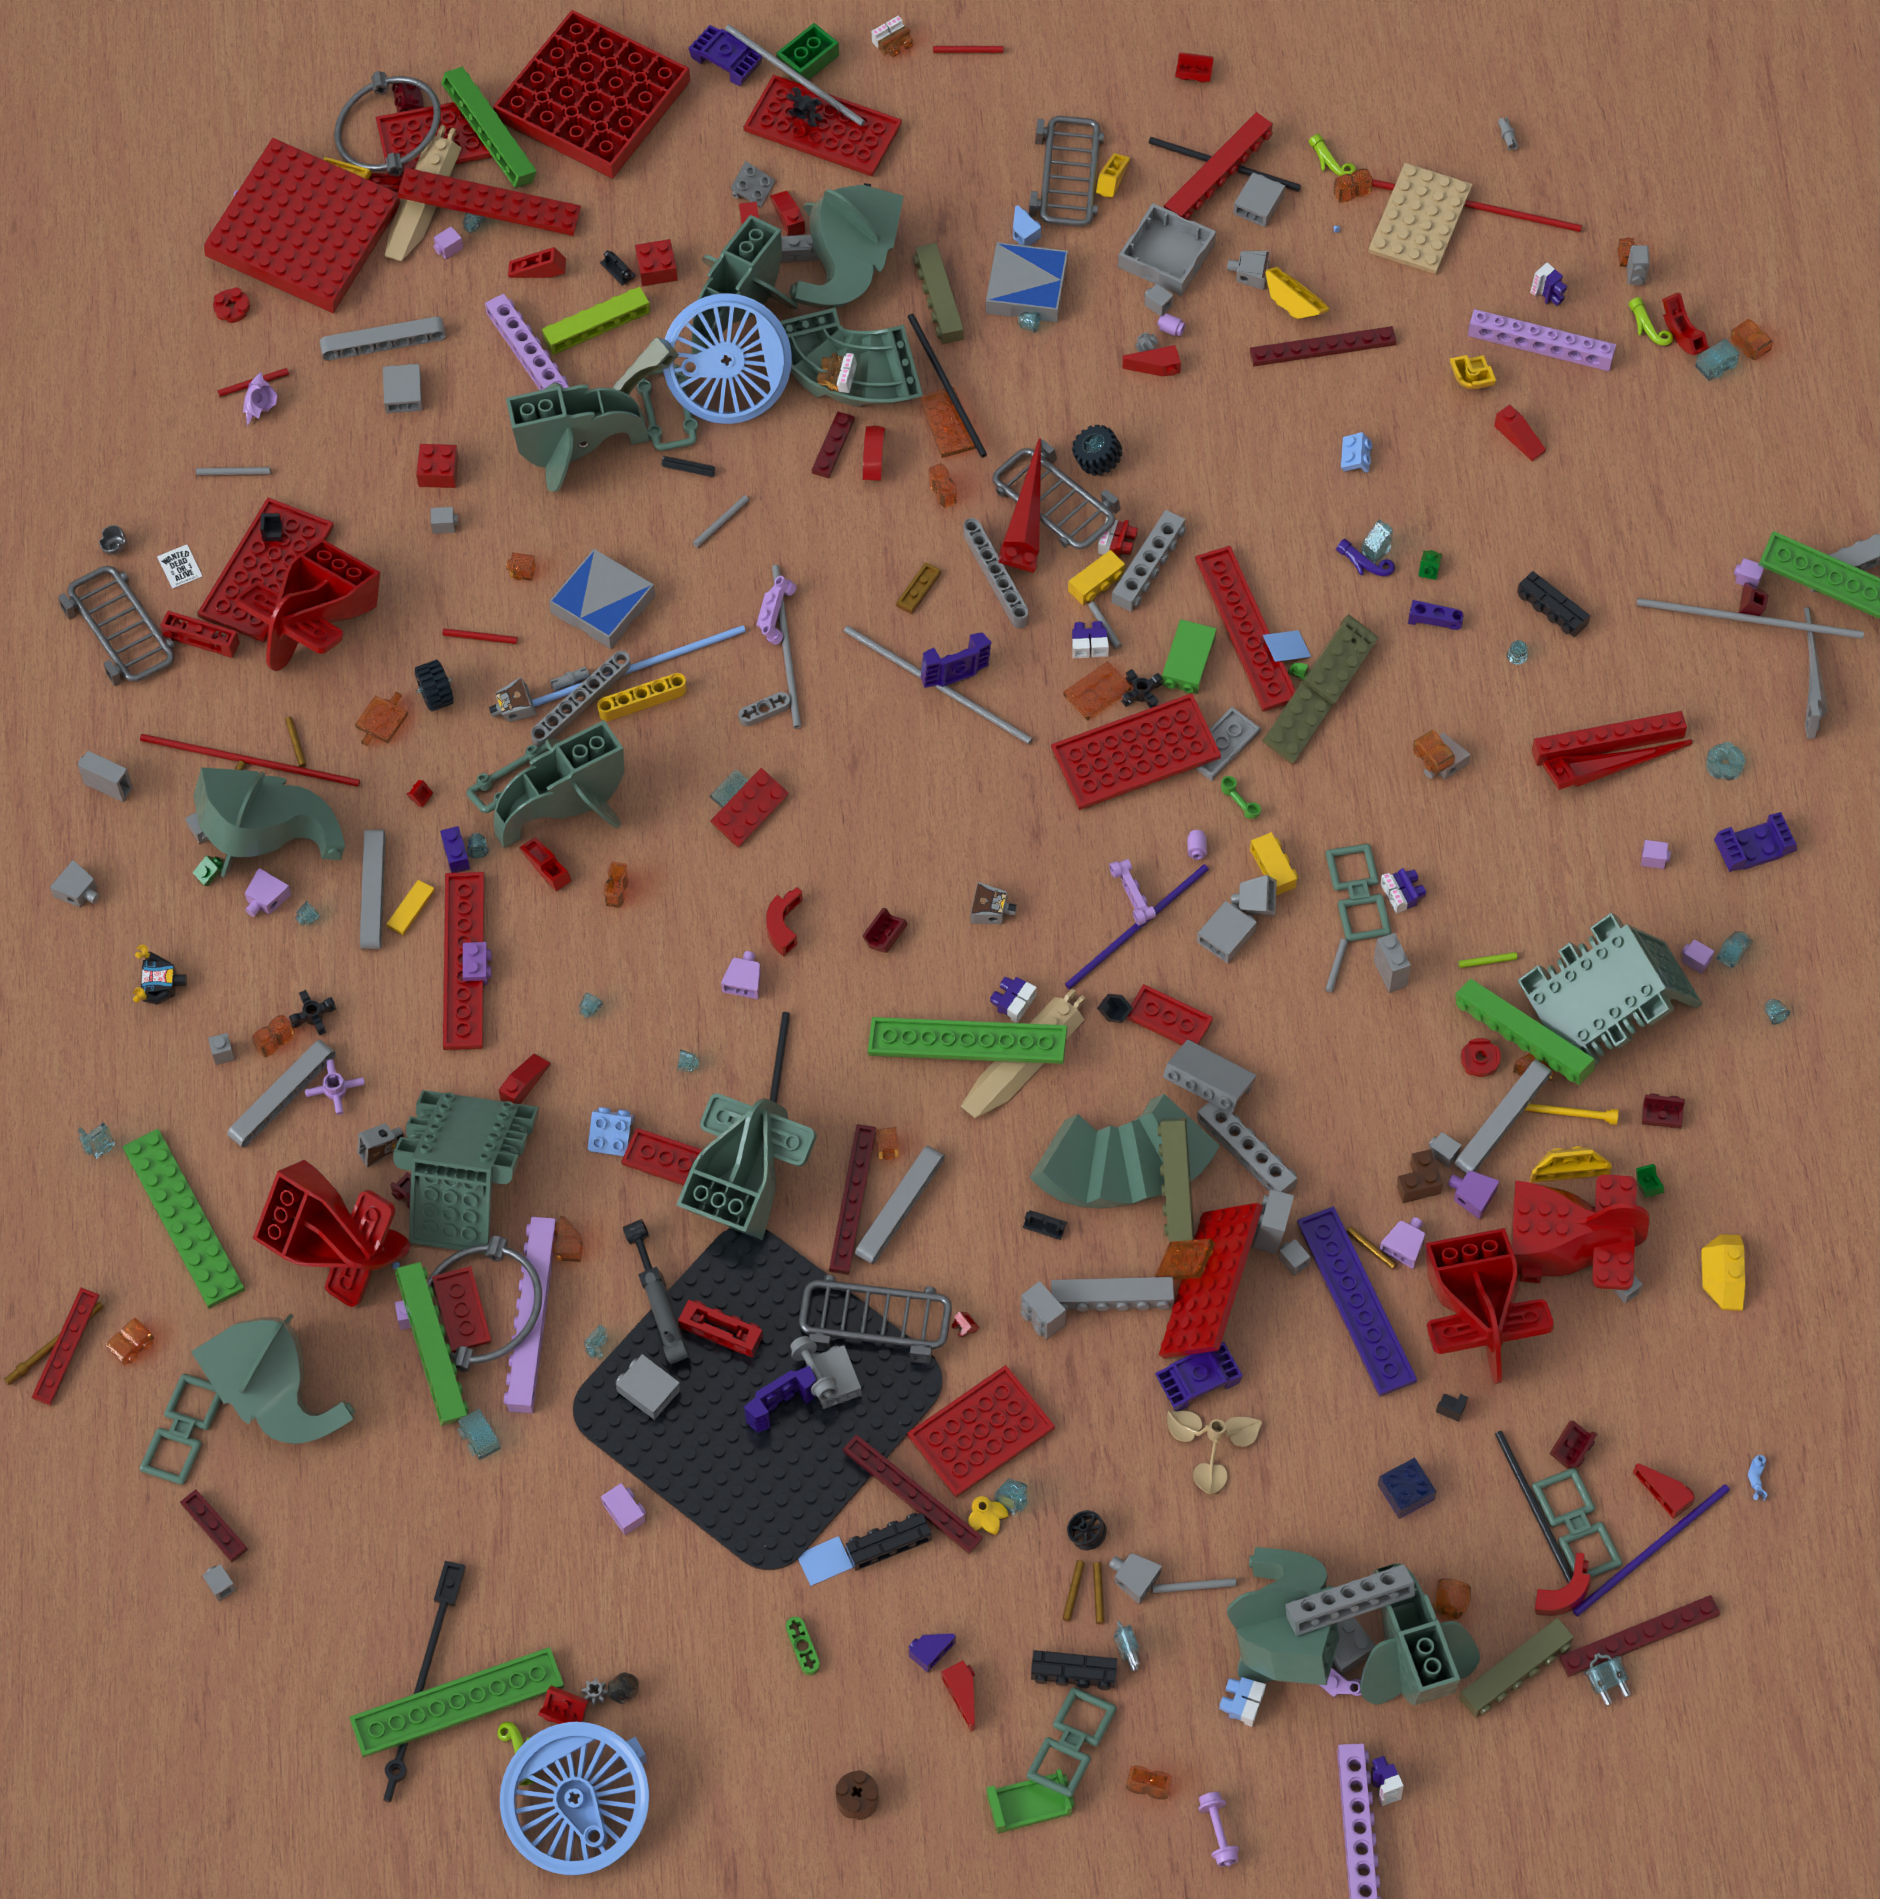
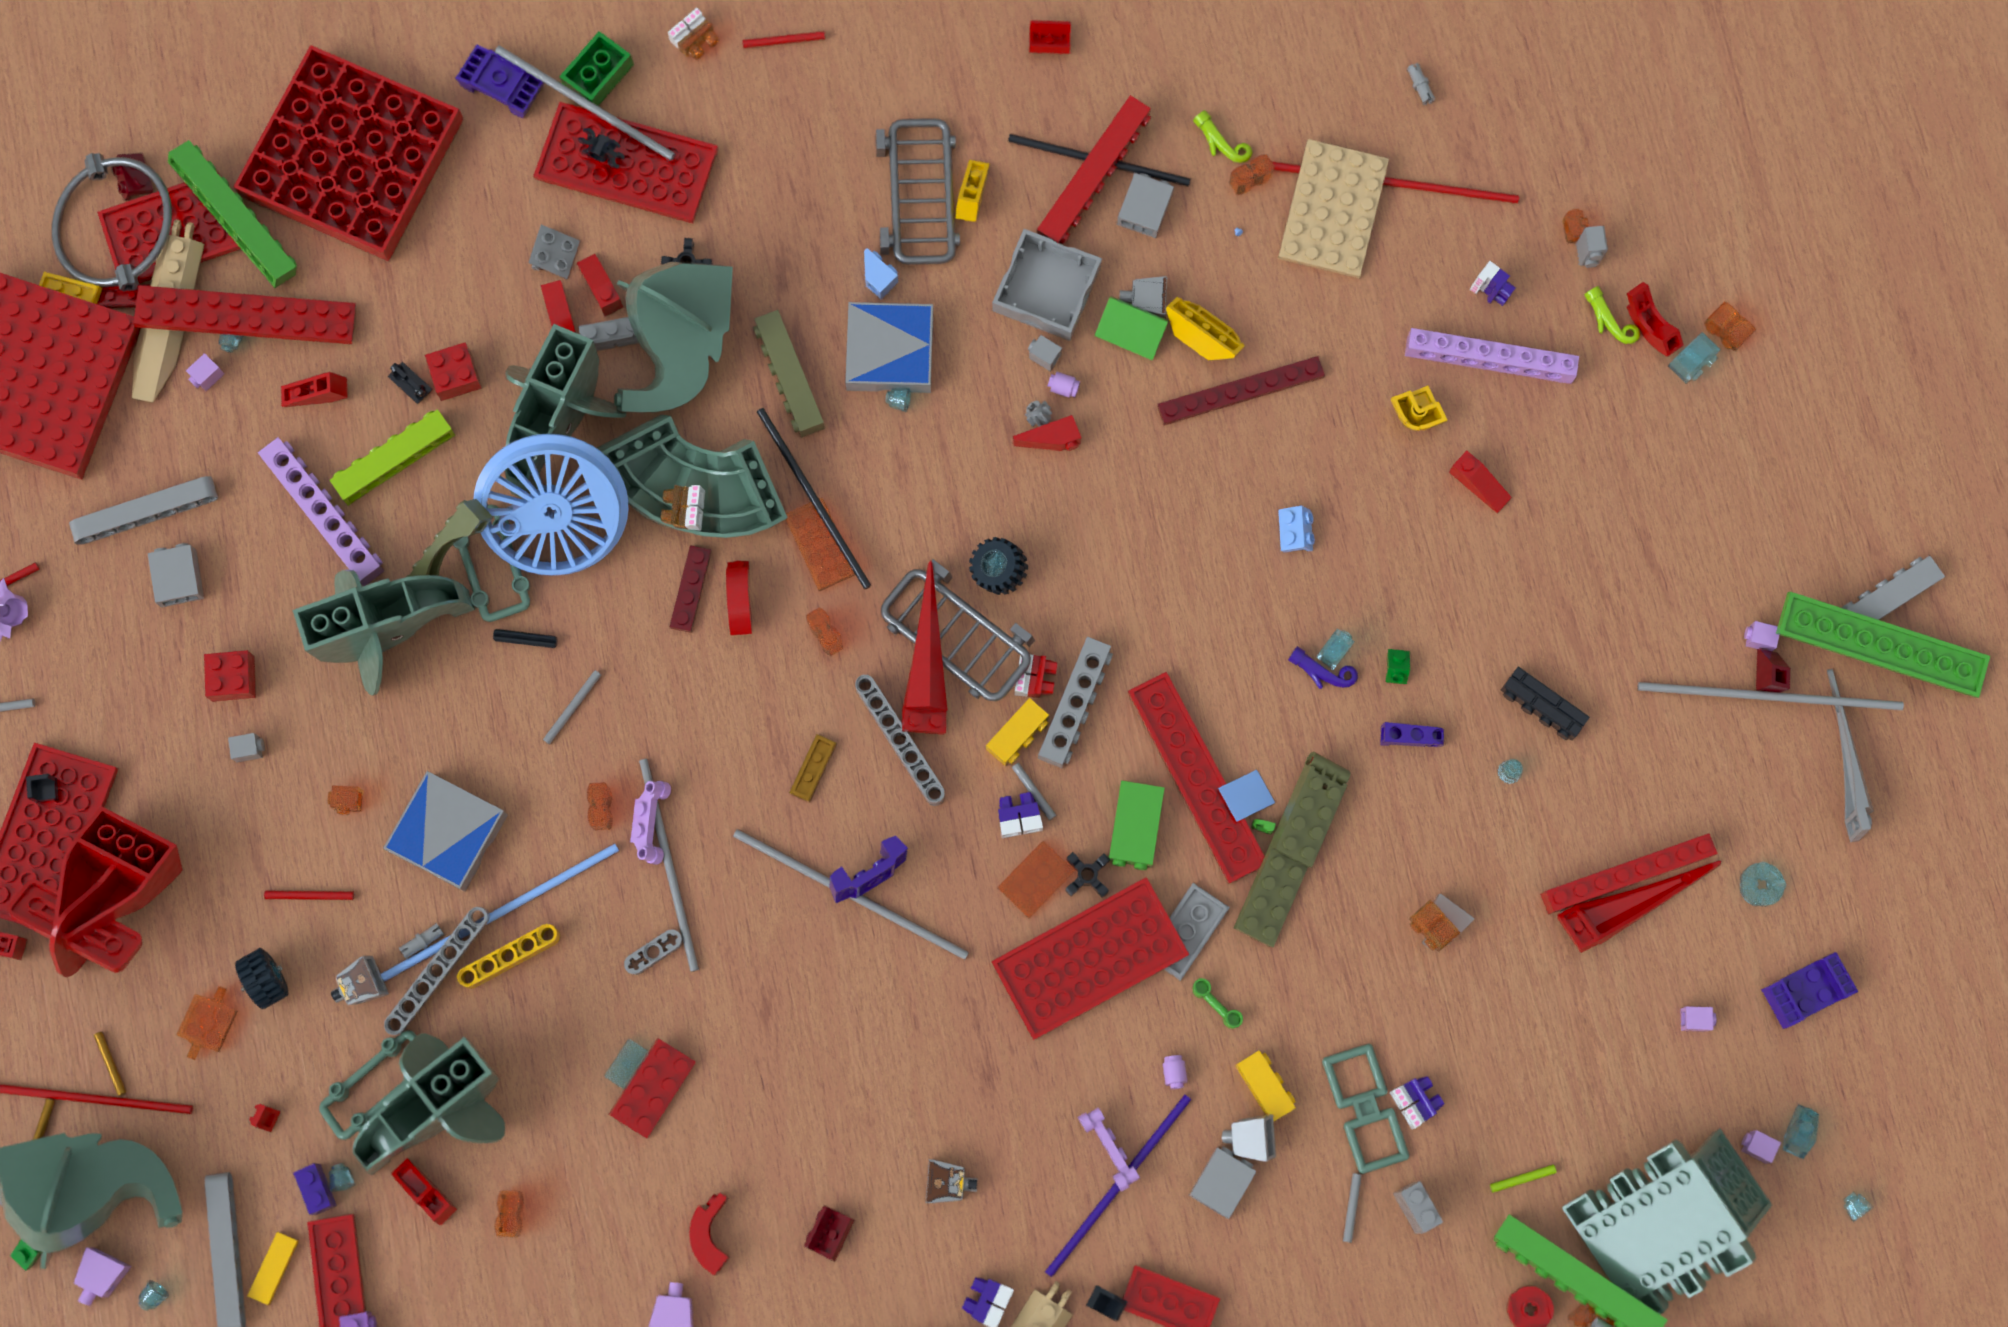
camera: 10 degrees left, 15 degrees up
none -> clear orange brick [587,782,613,831]
none -> bright green tile [1095,296,1169,360]

